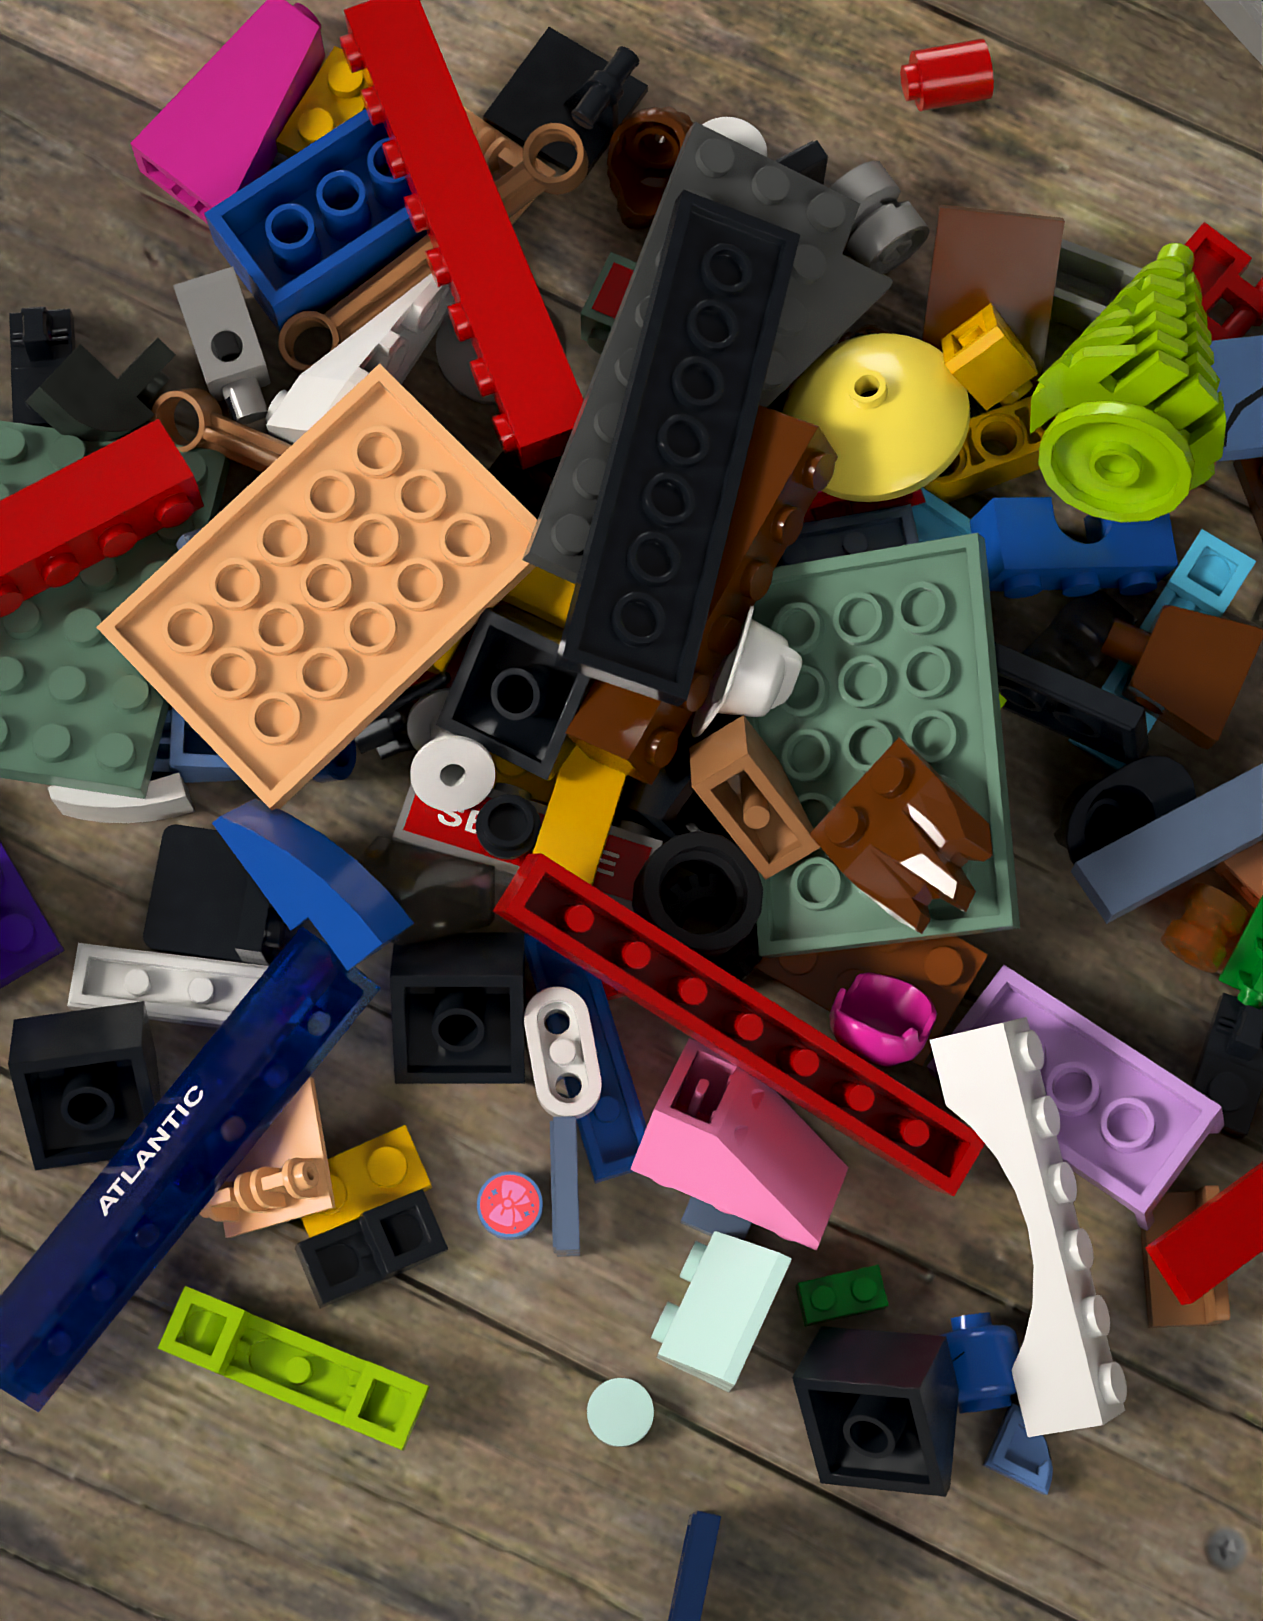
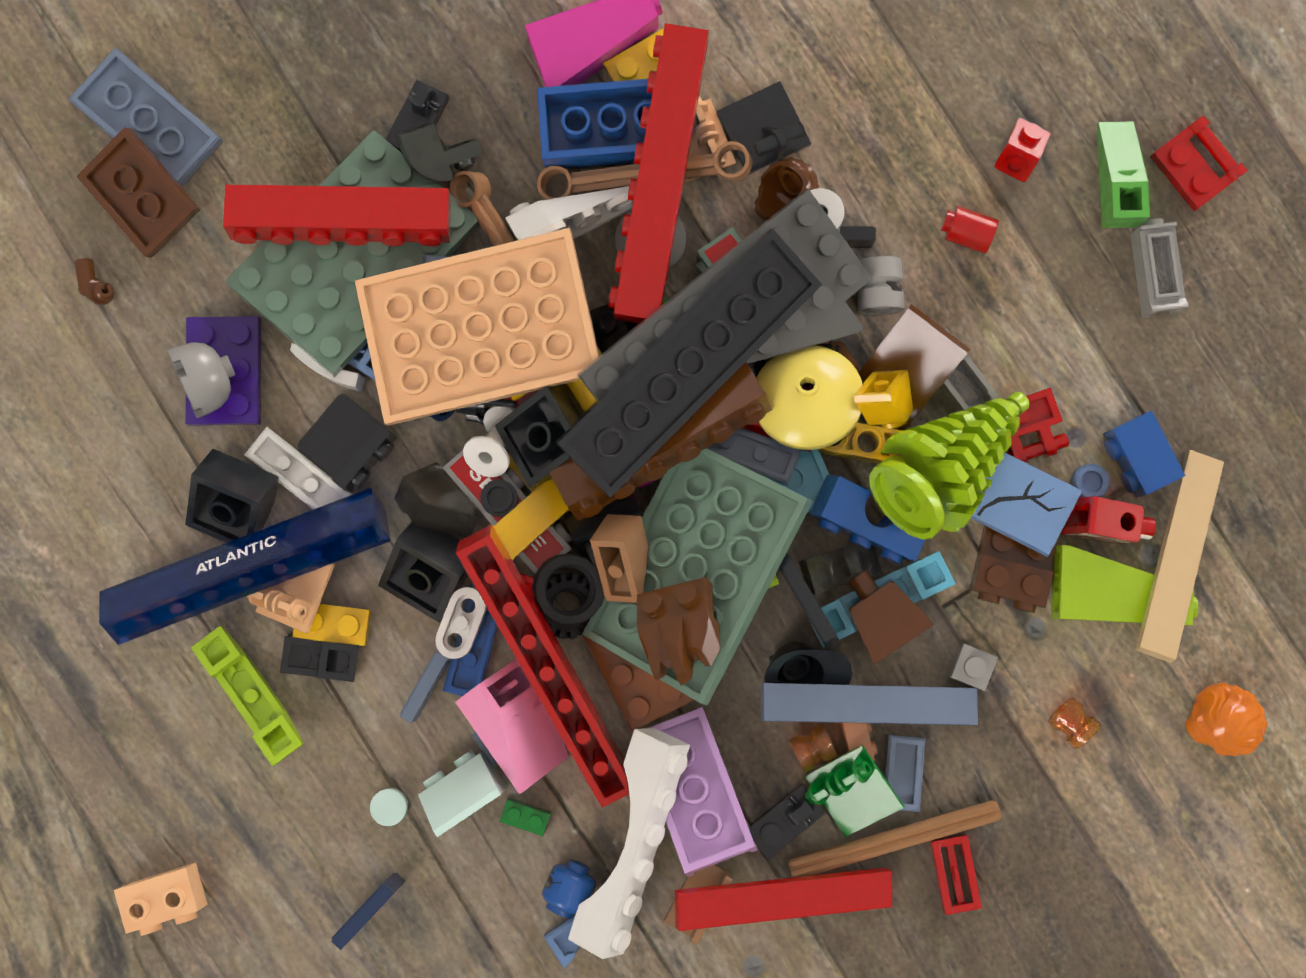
camera: 35 degrees right, 10 degrees up
light grey torso [173,266,271,425] -> none
blue slope [212,799,414,971] -> none
tile [477,1171,543,1240] -> none
white piece [691,606,803,737] -> none
black slope [792,1326,959,1497] -> none
dark pink hair [829,973,937,1067] -> none

